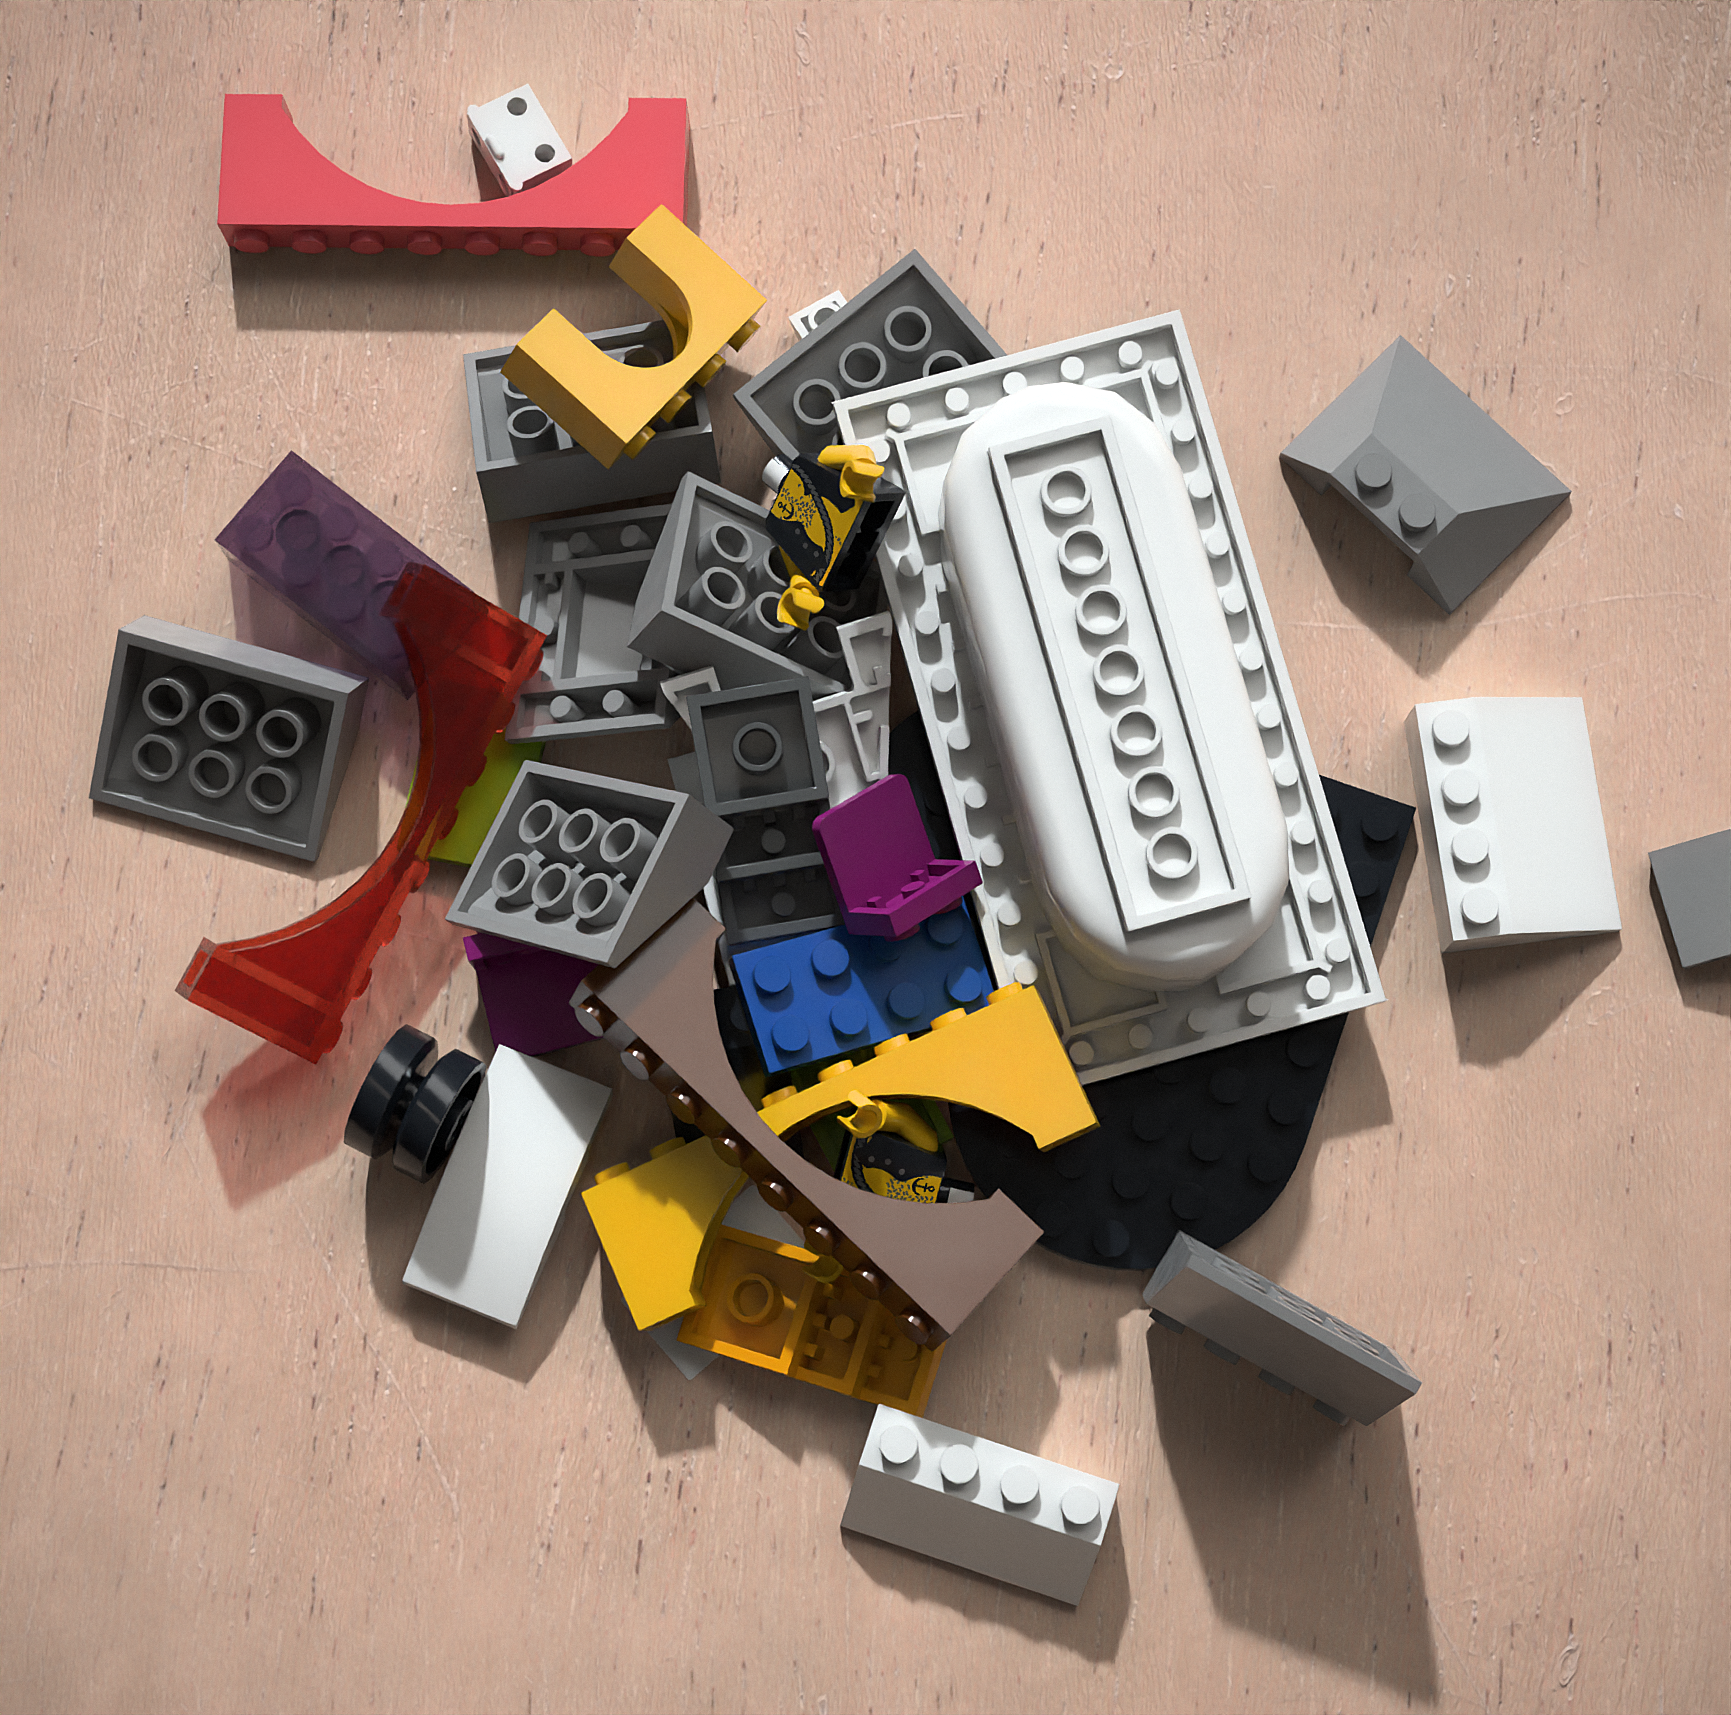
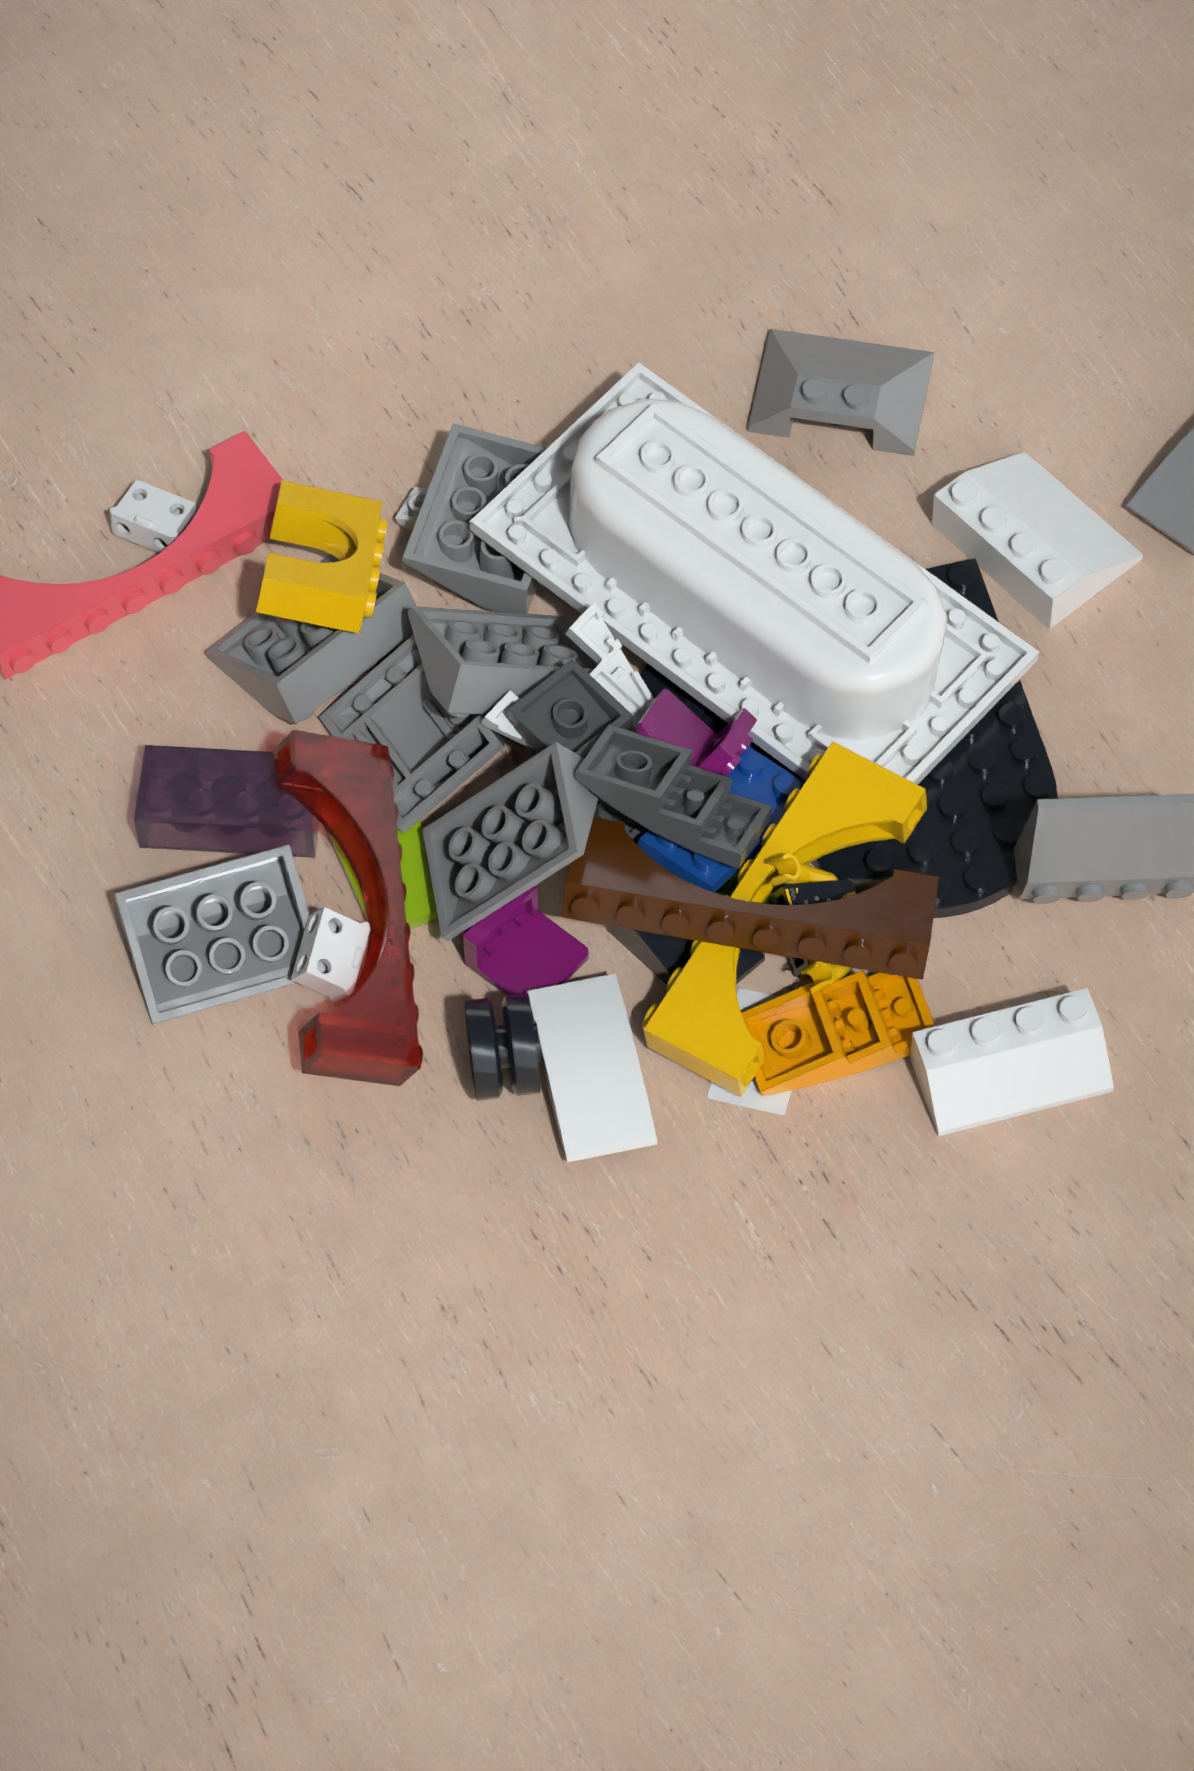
camera: 35 degrees left, 20 degrees down
torso [762,445,906,631] -> none
none -> white piece [291,907,371,1003]
none -> dark grey slope [575,724,772,869]

